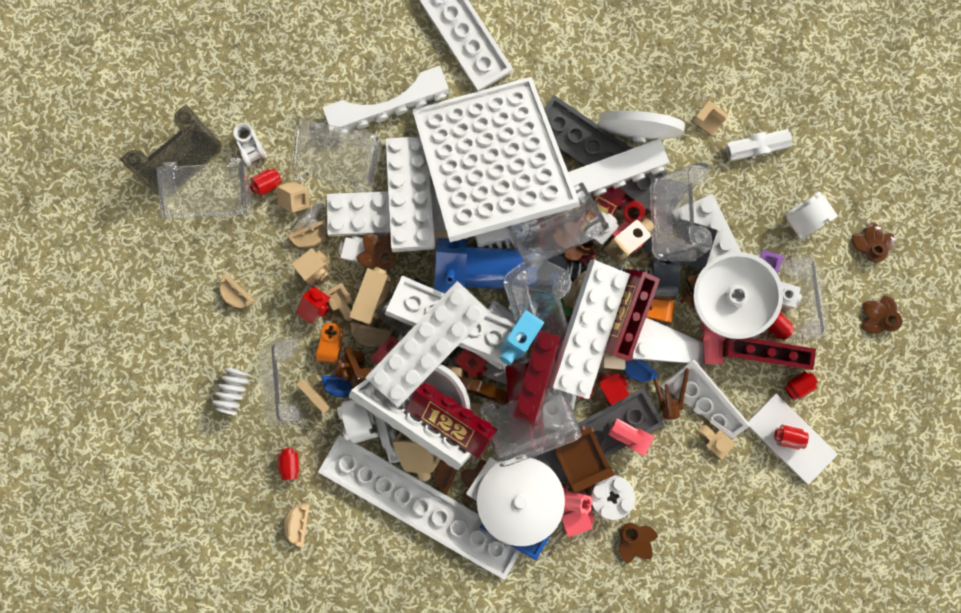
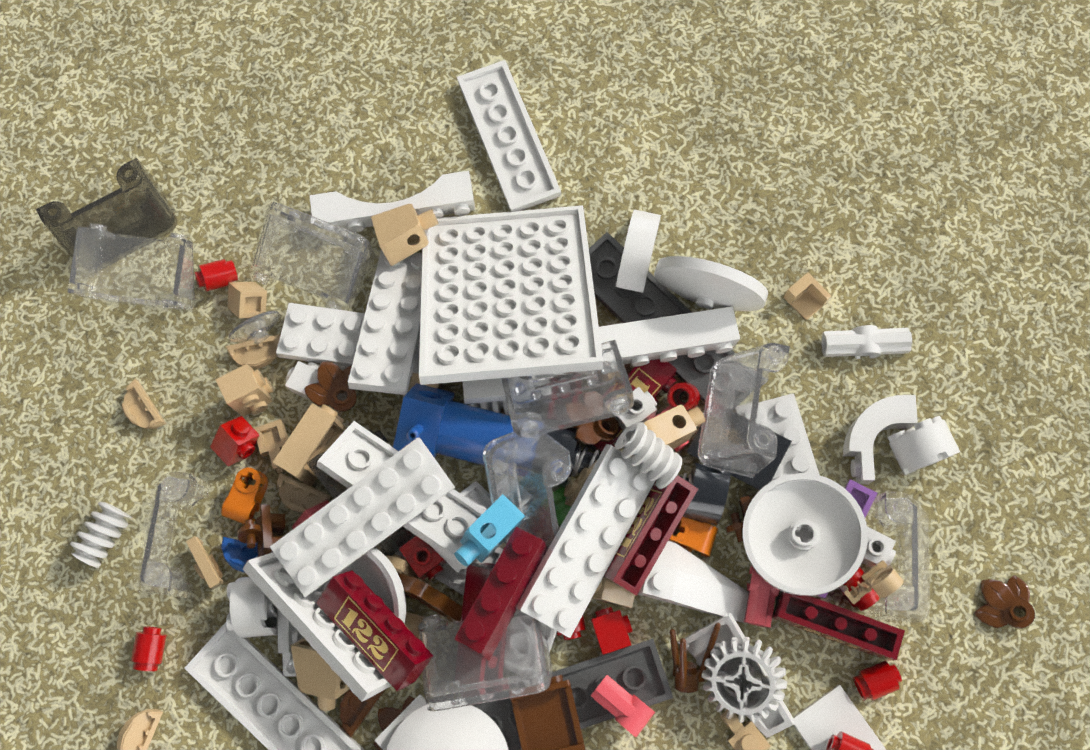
camera: 15 degrees right, 10 degrees down
white piece [233,123,267,166] -> none
blue plate [623,360,659,382] -> none
reddish brown plate [852,223,895,262] -> none
none -> tan torso [371,204,439,266]
none -> white piece [615,422,682,489]
none -> white arch [616,210,661,293]
none -> white gear [702,637,787,723]
none -> tan piece [839,560,904,604]
none -> white arch [843,395,918,485]

